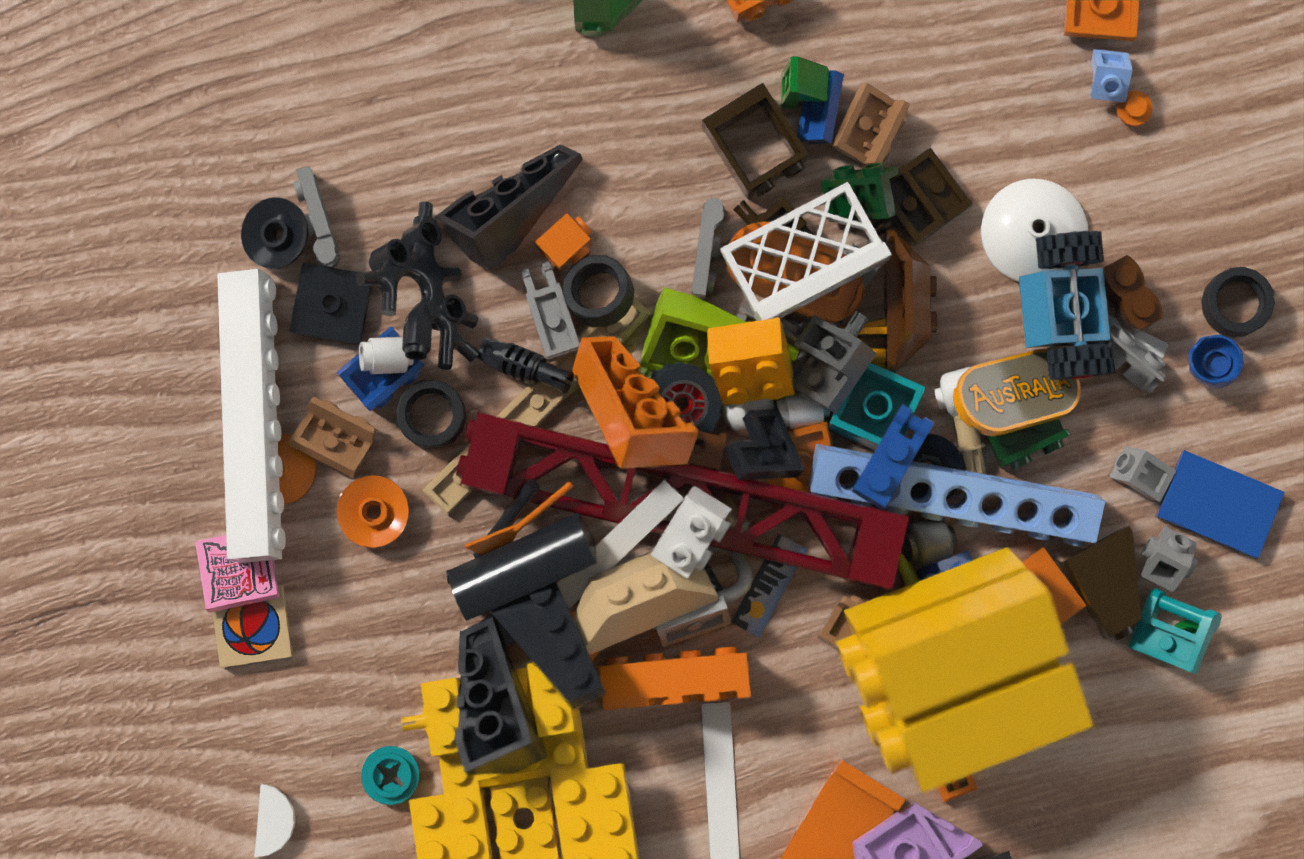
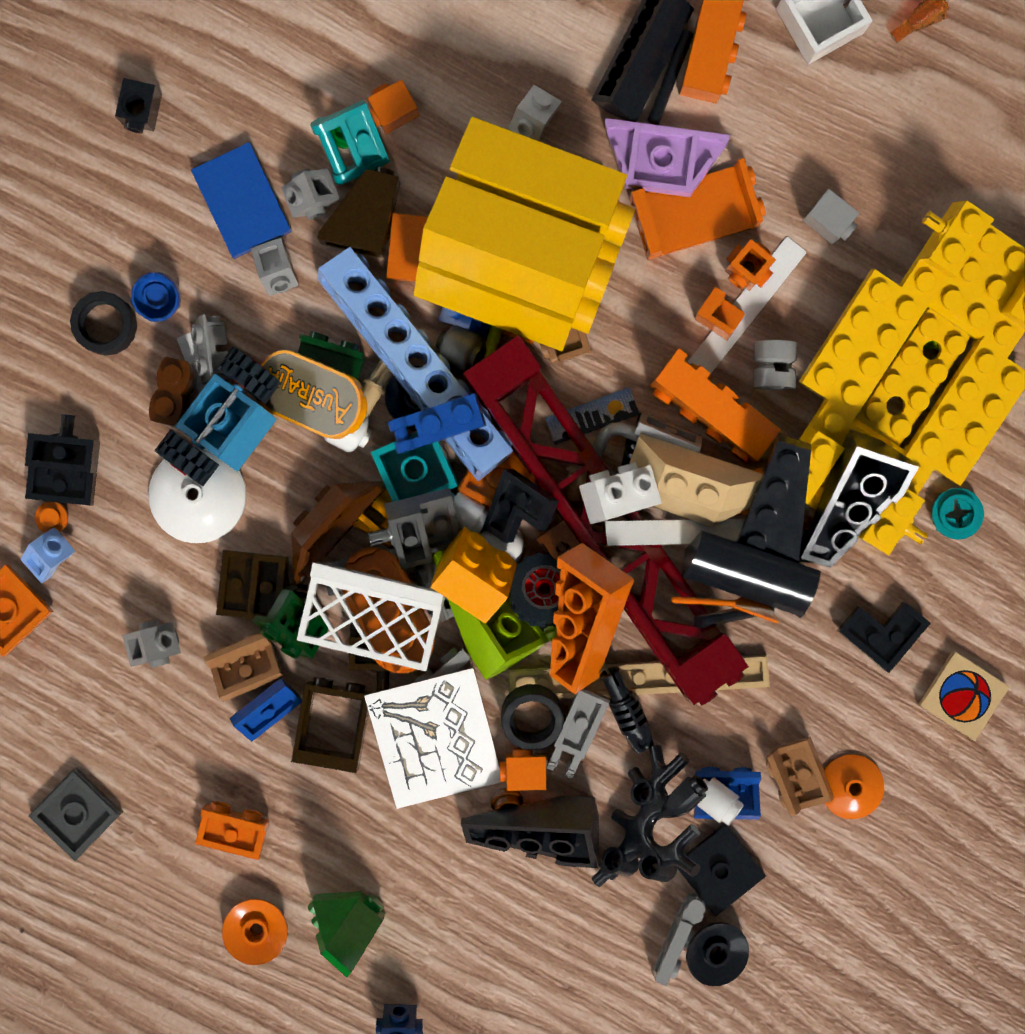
camera: 140 degrees left, 5 degrees up
bright pink tile [196,535,280,613] -> none
white brick [217,269,286,563] -> none
orange dish [337,475,409,548] -> none
black tyre [396,379,466,449] -> none
green slope [781,56,829,109] -> none
none -> black plate [25,414,100,506]
none -> light grey brick [122,619,181,668]
none -> white sticker [364,668,500,809]
none -> orange brick [368,79,419,135]
none -> reddish brown plate [490,788,523,811]
none -> white bracket [509,85,562,141]
none -> orange panel [695,286,745,341]
none -> orange brick [725,239,776,291]
none -> light grey wheel [753,340,797,390]
none -> black plate [837,602,931,673]

